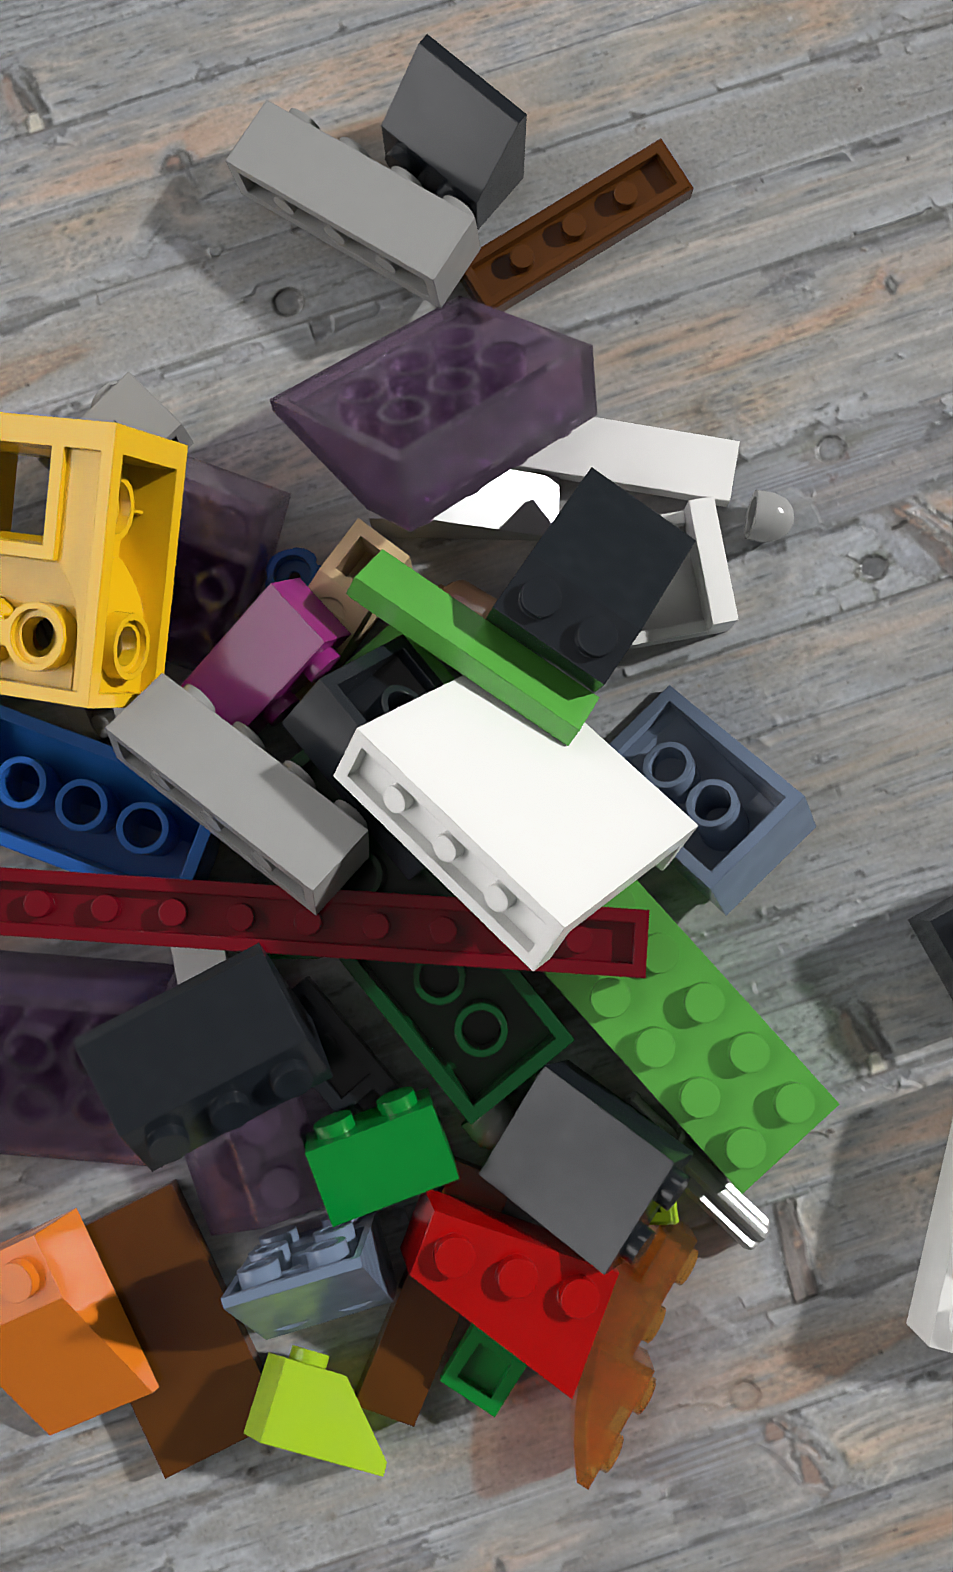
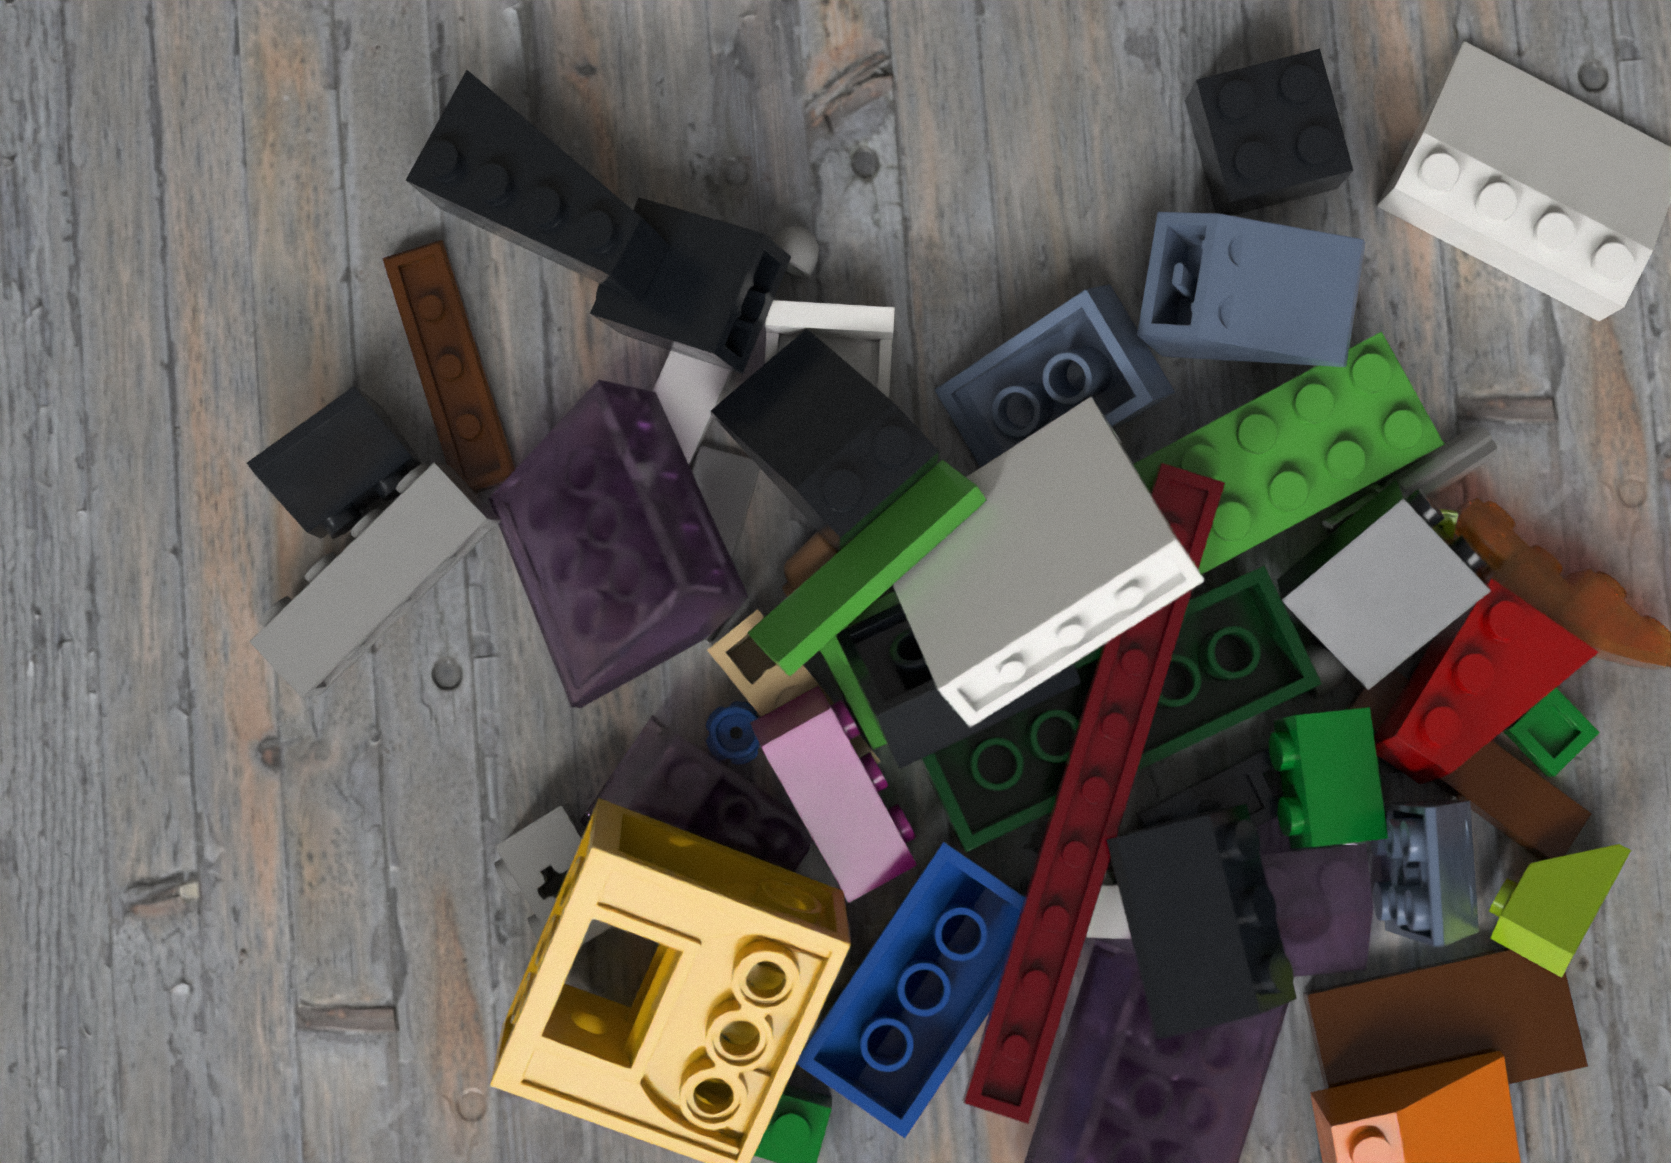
camera: 80 degrees left, 0 degrees up
light grey brick [105,673,370,915] -> none
none -> black wedge [406,70,670,302]
none -> black brick [590,197,791,374]
none -> sand blue slope [1137,212,1366,367]

